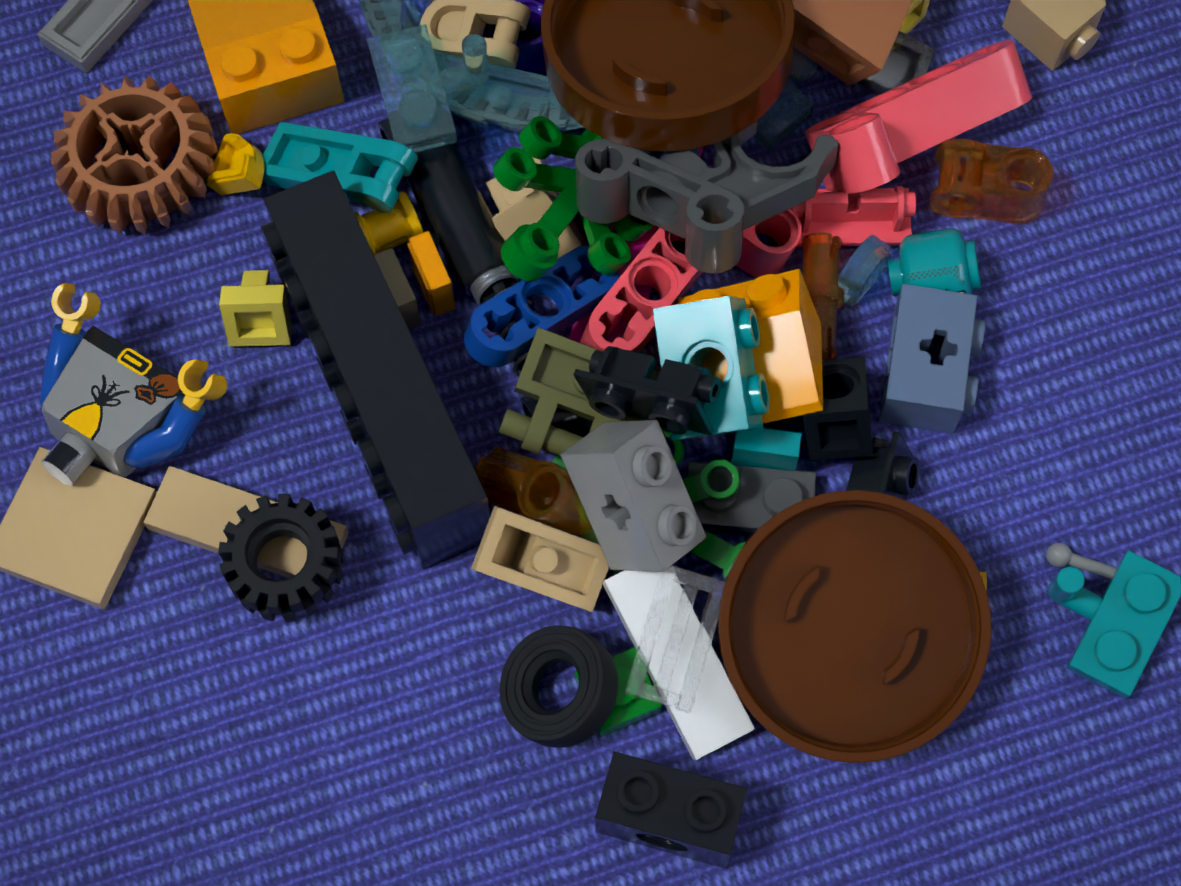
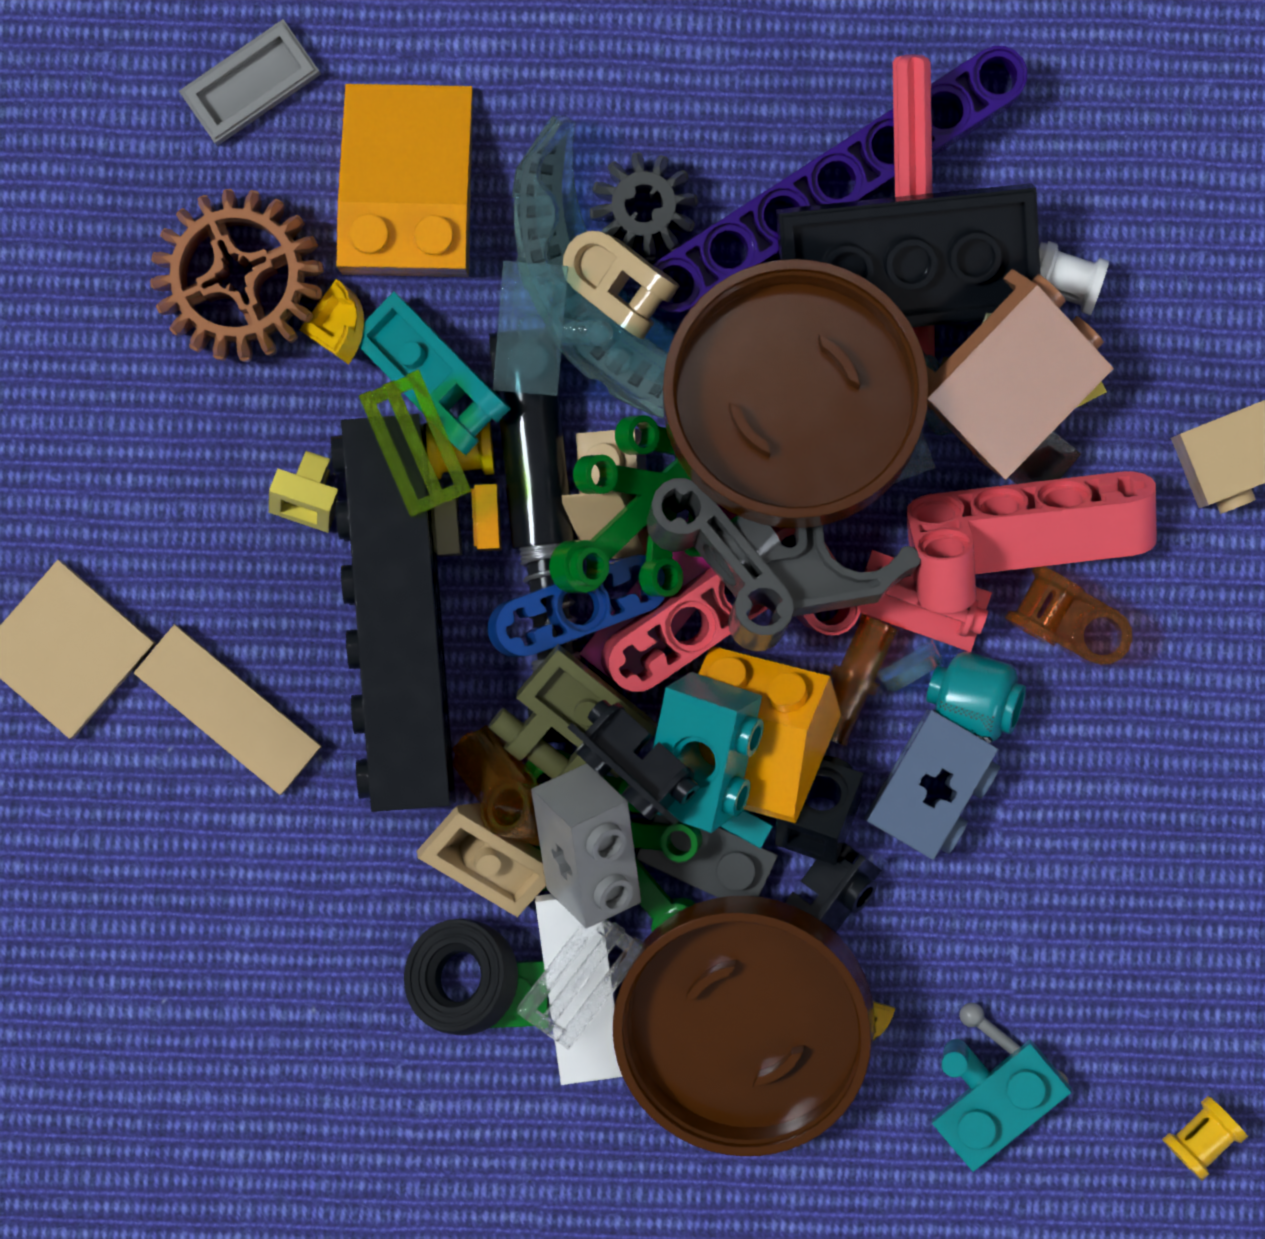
camera: 20 degrees right, 20 degrees up
torso [40,283,228,486] -> none
black tyre [218,494,344,622] -> none
black brick [595,751,748,869] -> none
none -> clear neon green tile [358,369,472,517]

